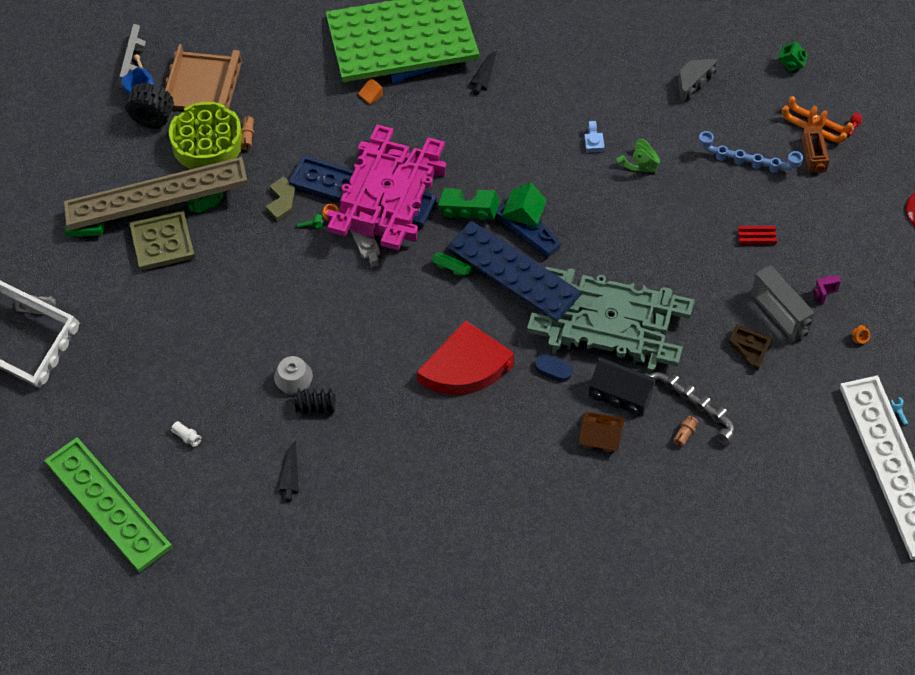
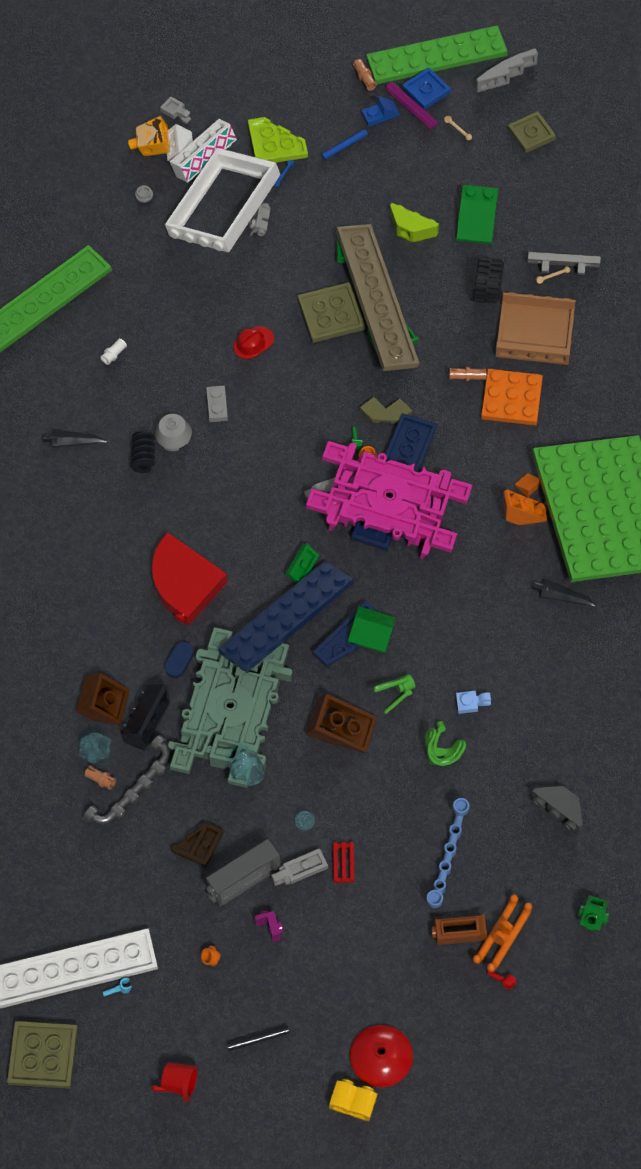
camera: 90 degrees right, 5 degrees up
blue hair [121,67,155,95] -> none
lime brick [169,102,242,169] -> none
green arch [438,188,500,220] -> none
none -> clear light blue brick [79,732,111,763]
none -> light grey plate [206,385,228,422]
none -> clear light blue helmet [229,750,265,786]
none -> red piece [234,327,274,359]
none -> light grey hinge [271,849,328,886]
none -> clear light blue plate [295,811,315,831]
none -> reddish brown slope [305,694,377,753]
none -> bright green plant [374,674,415,714]
none -> lime slope [390,203,439,242]
none -> green slope [456,185,498,244]
none -> orange plate [481,369,543,426]
none -> orange slope [503,489,547,525]

